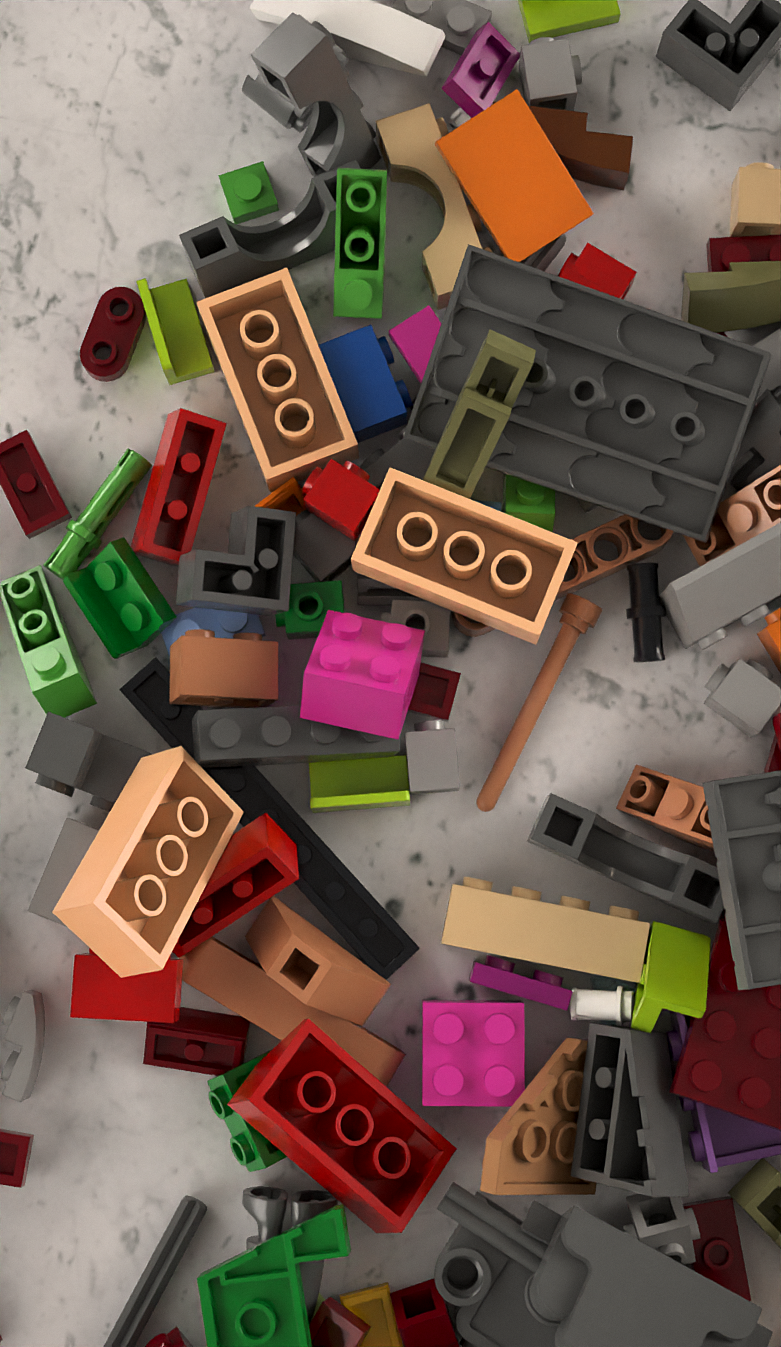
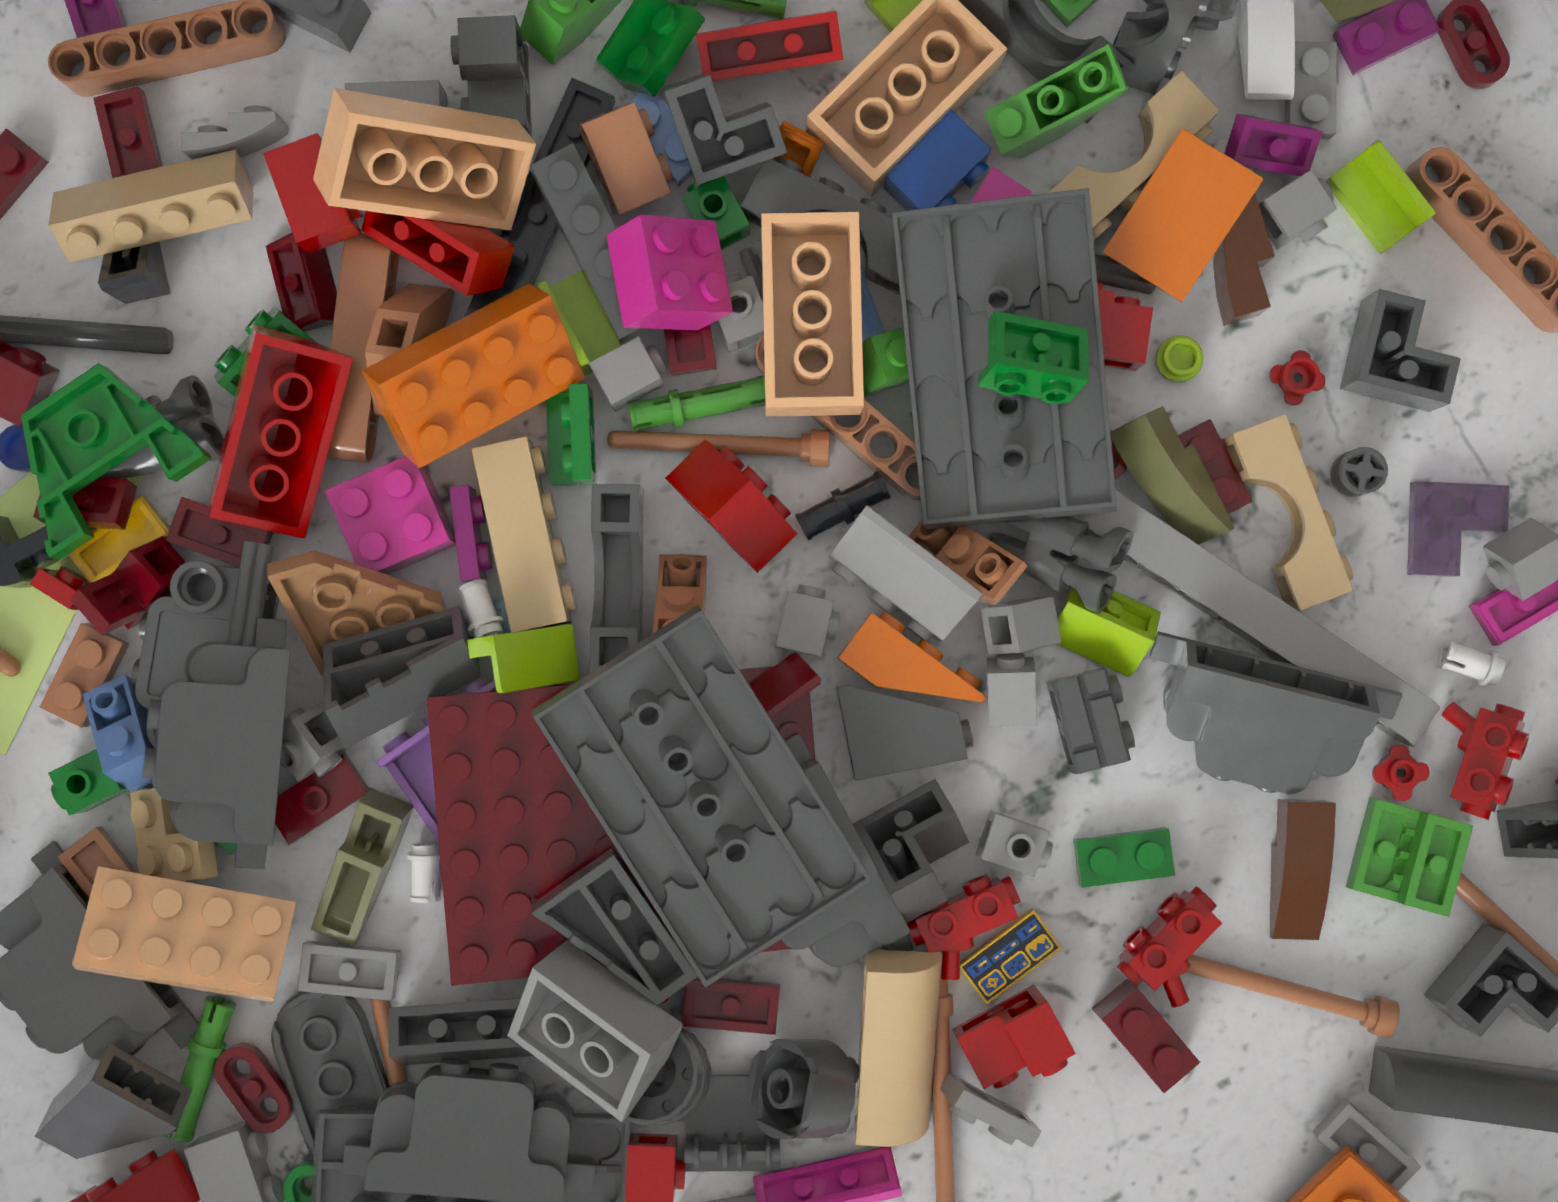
camera: 60 degrees right, 5 degrees up
red brick [302,458,380,541] -> none
olive slope [423,329,536,499] -> none
none -> tan brick [48,149,253,263]
none -> black slope [98,242,171,304]
none -> dark red plate [165,497,274,567]
none -> orange brick [361,284,586,468]
none -> green bracket [546,384,597,486]
none -> bright green pin [628,375,765,432]
none -> red brick [665,439,797,573]
none -> green bracket [978,311,1089,404]
none -> lime plate [1156,335,1203,383]
none -> red plate [1269,350,1325,406]

